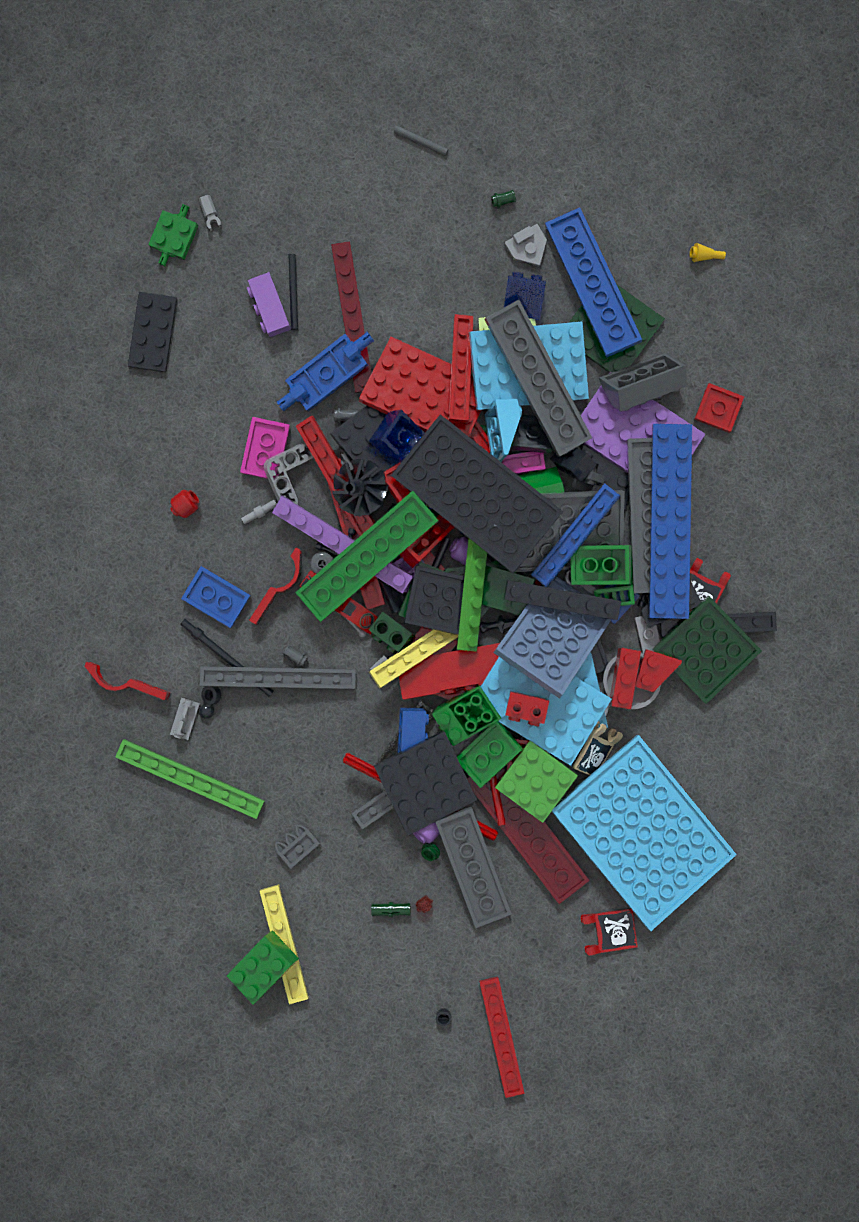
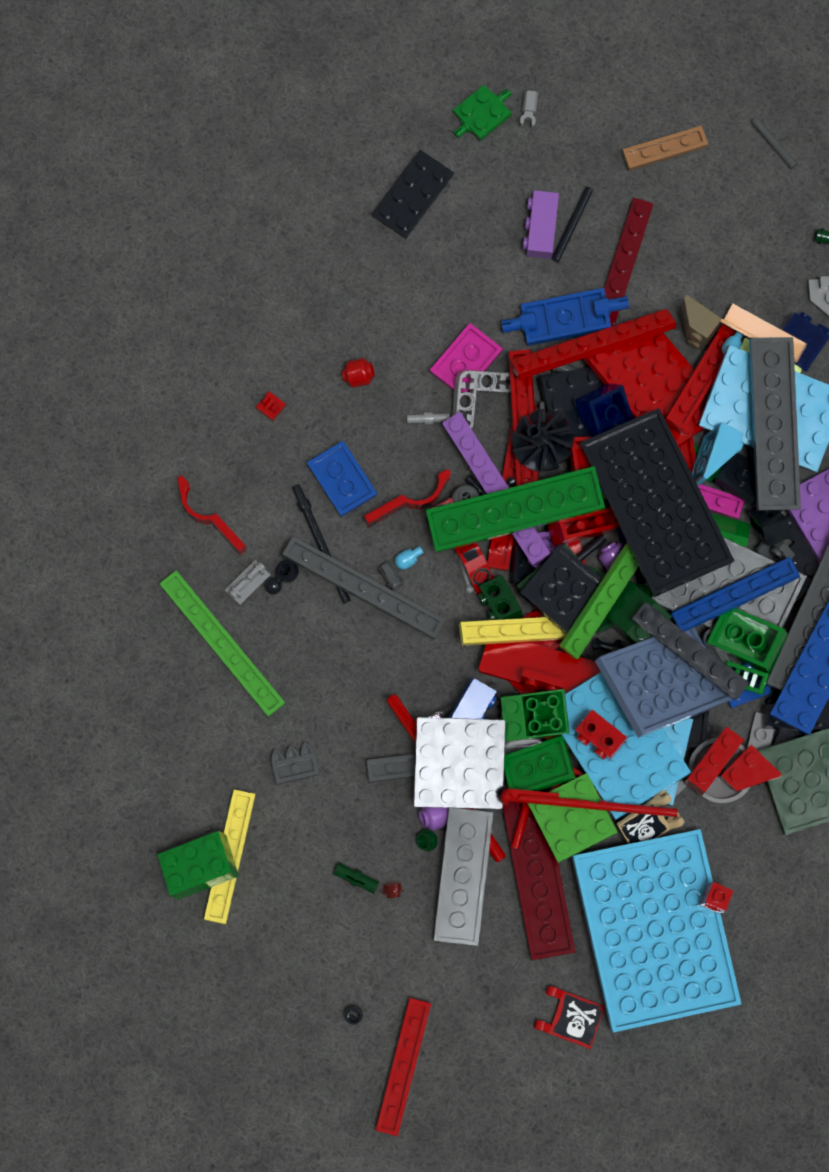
camera: 25 degrees right, 10 degrees down
none -> red tile [256,391,286,422]
none -> medium azure cylinder [395,546,424,570]
none -> red bar [500,788,678,817]
none -> red plate [510,309,676,380]
none -> medium nougat plate [622,125,708,171]
none -> dark tan slope [680,295,722,351]
none -> red brick [699,882,733,914]
none -> light nougat panel [721,304,807,363]
none -> medium azure cylinder [722,332,743,355]

